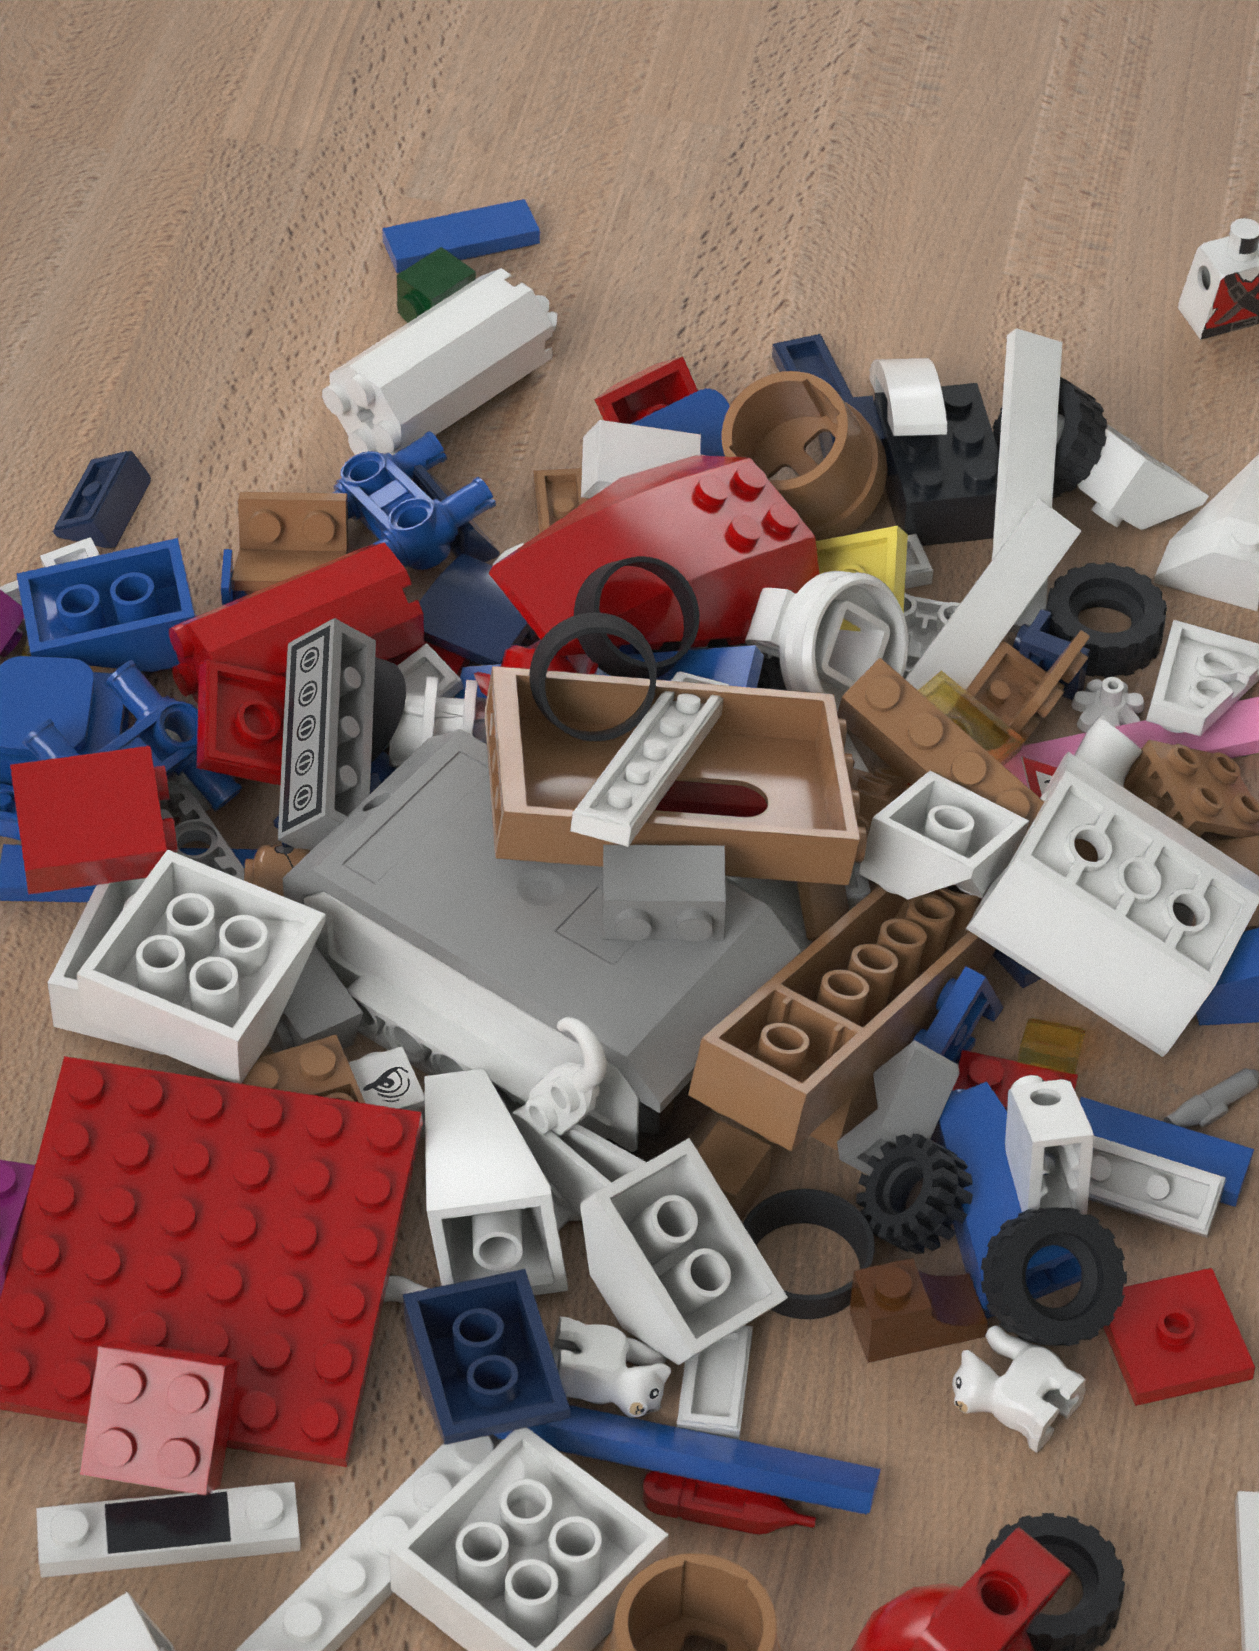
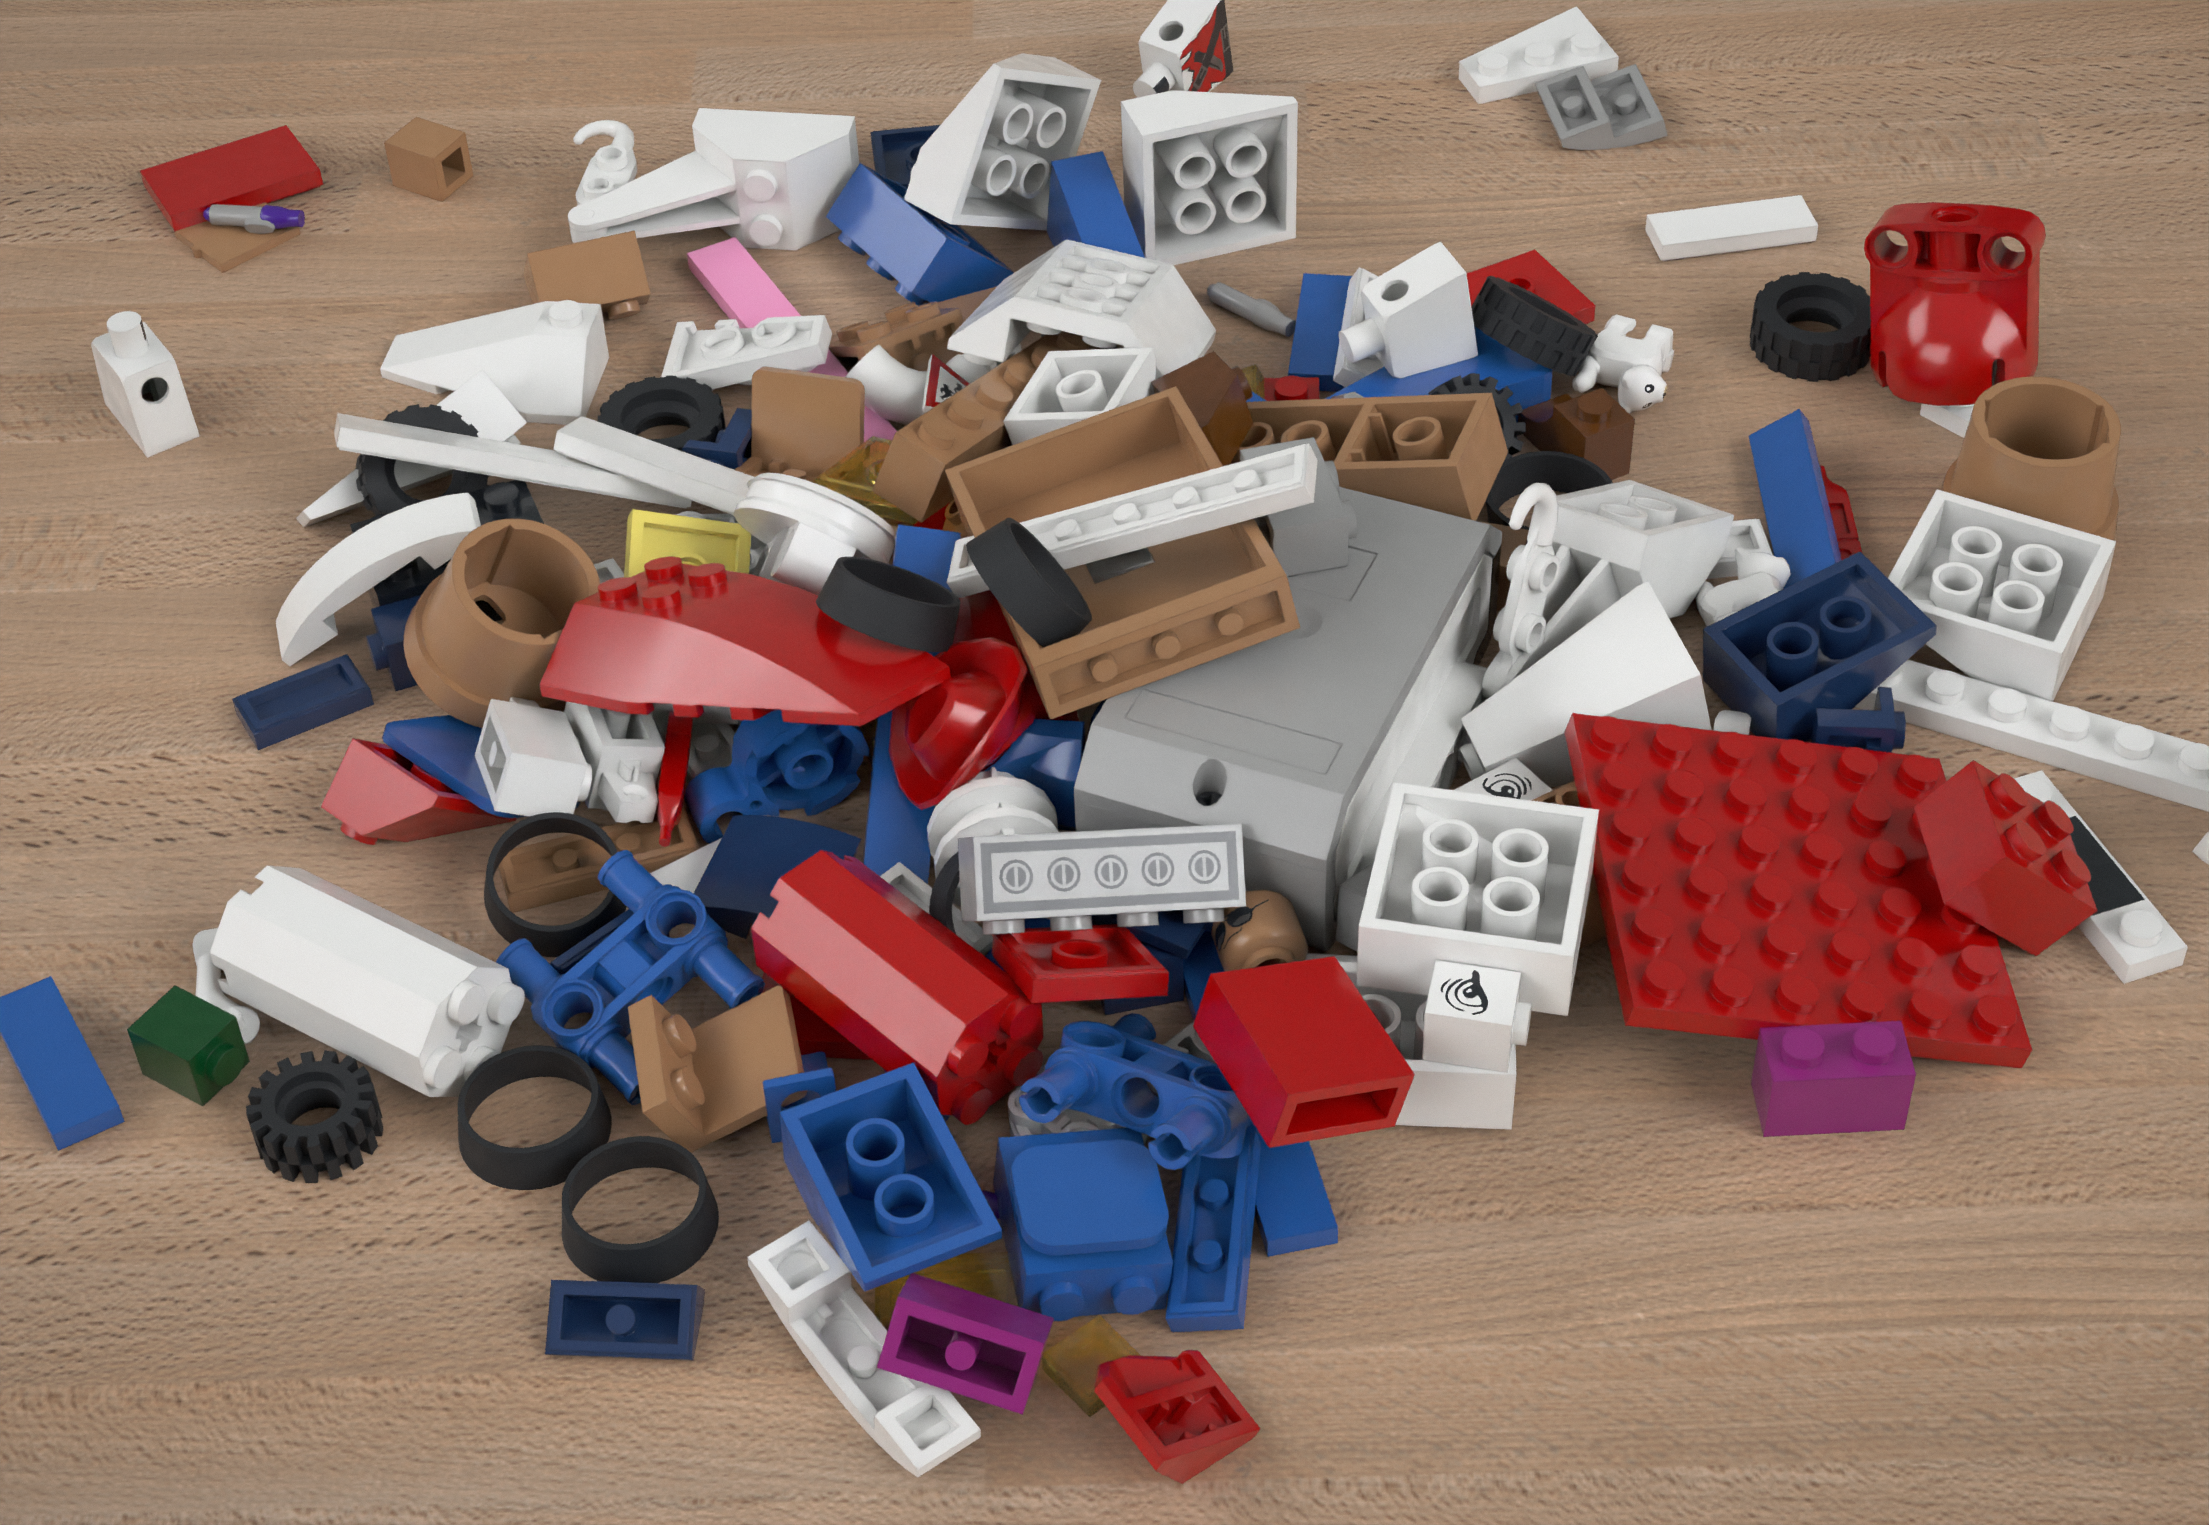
camera: 100 degrees left, 5 degrees down
none -> black tyre [246,1050,383,1183]
none -> black tyre [458,1045,612,1190]
none -> black tyre [484,812,627,957]
none -> black tyre [562,1136,719,1283]
none -> reddish brown slope [1151,351,1253,466]
none -> white brick [1422,960,1532,1073]
none -> dark blue bracket [1811,687,1906,753]

